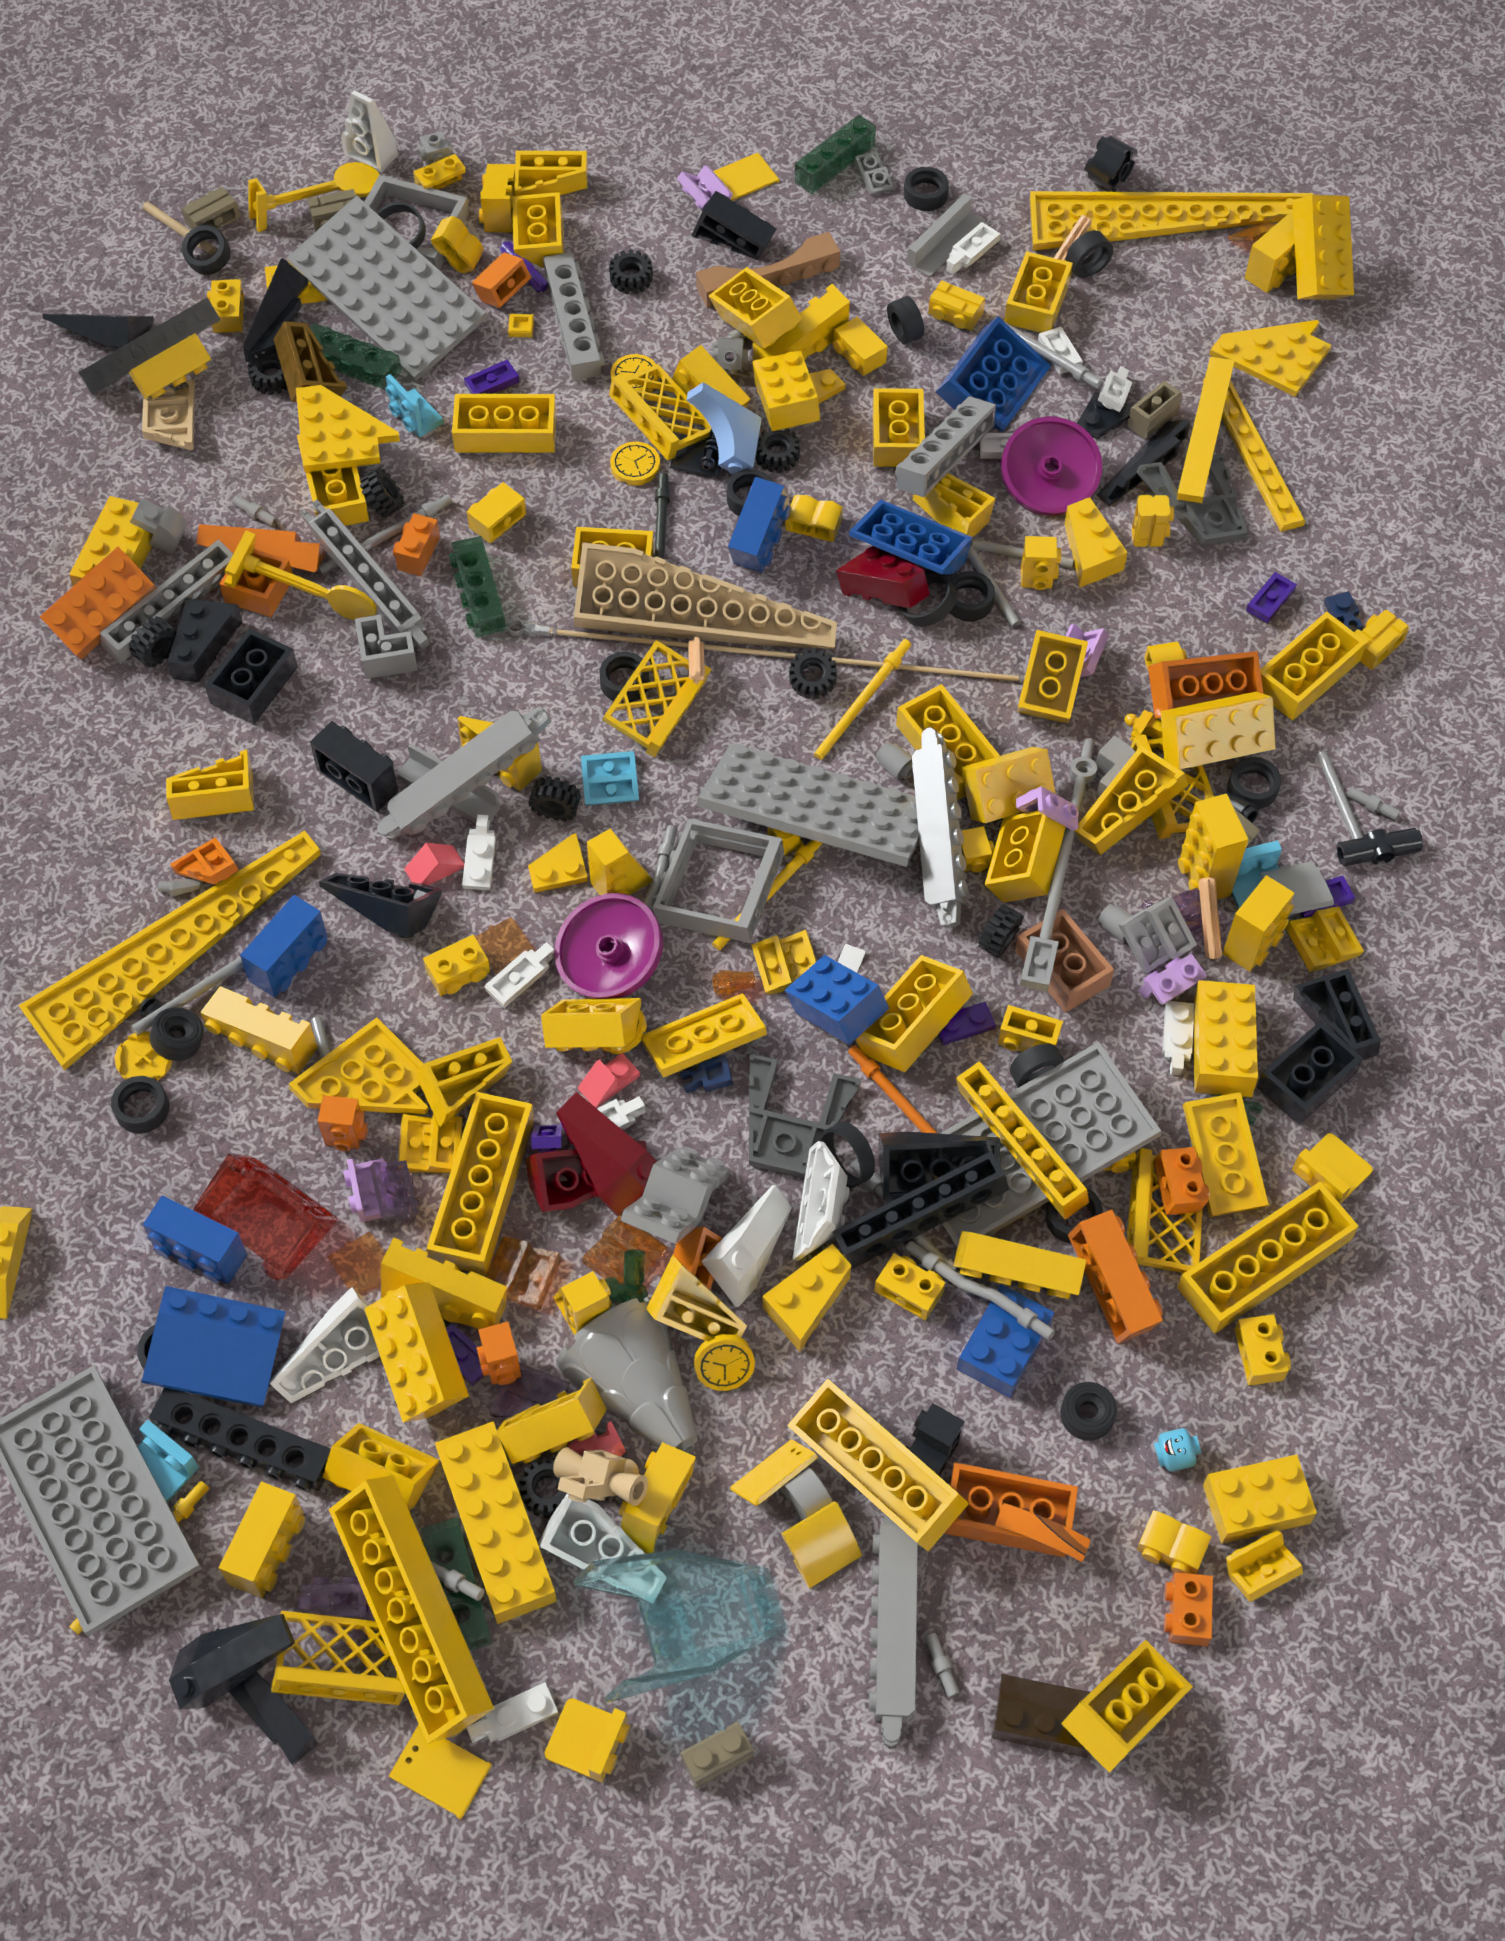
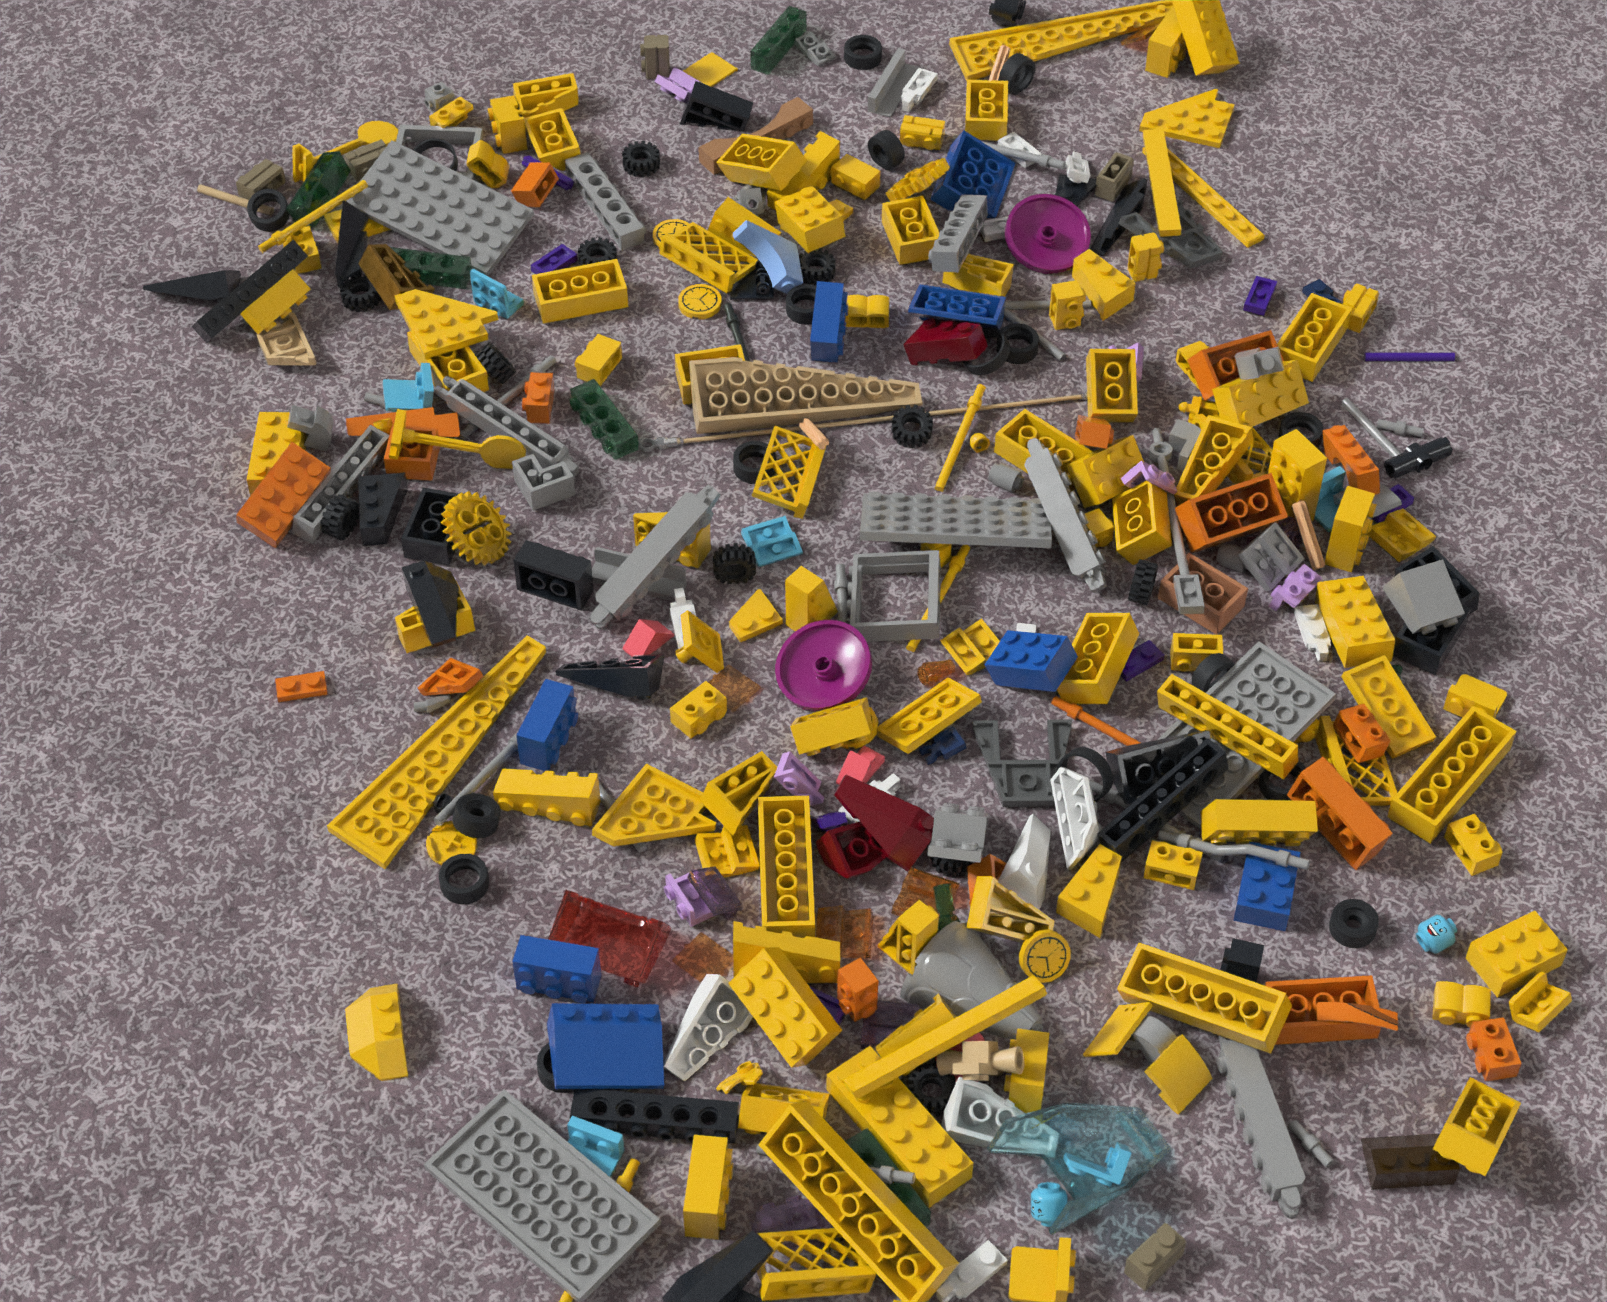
camera: 15 degrees left, 10 degrees down
orange brick [317,1095,368,1151] -> none
white wedge [341,91,398,173] -> none
white hinge [484,942,555,1008] -> none
yellow tile [508,314,534,338] -> none
none -> yellow bar [258,180,368,253]
none -> orange plate [275,671,328,702]
none -> clear green brick [286,151,351,227]
none -> yellow hinge [373,418,393,435]
none -> medium azure bracket [382,363,434,412]
none -> black wedge [401,560,459,648]
none -> yellow gear [441,491,512,566]
none -> black tyre [578,237,617,266]
none -> dark tan brick [640,35,670,79]
none -> yellow tile [675,610,724,673]
none -> yellow plate [716,1061,763,1094]
none -> lavender bracket [774,752,824,806]
none -> yellow tile [843,976,1047,1099]
none -> yellow gear [886,158,950,202]
none -> yellow hinge [970,433,990,453]
none -> medium azure head [1031,1182,1068,1227]
none -> medium azure bracket [1063,1142,1131,1187]
none -> orange brick [1074,415,1114,449]
none -> orange brick [1175,473,1288,553]
none -> light grey brick [1235,347,1284,380]
none -> orange arch [1323,425,1380,494]
none -> dark purple bar [1364,352,1455,361]
none -> light grey slope [1383,560,1465,634]

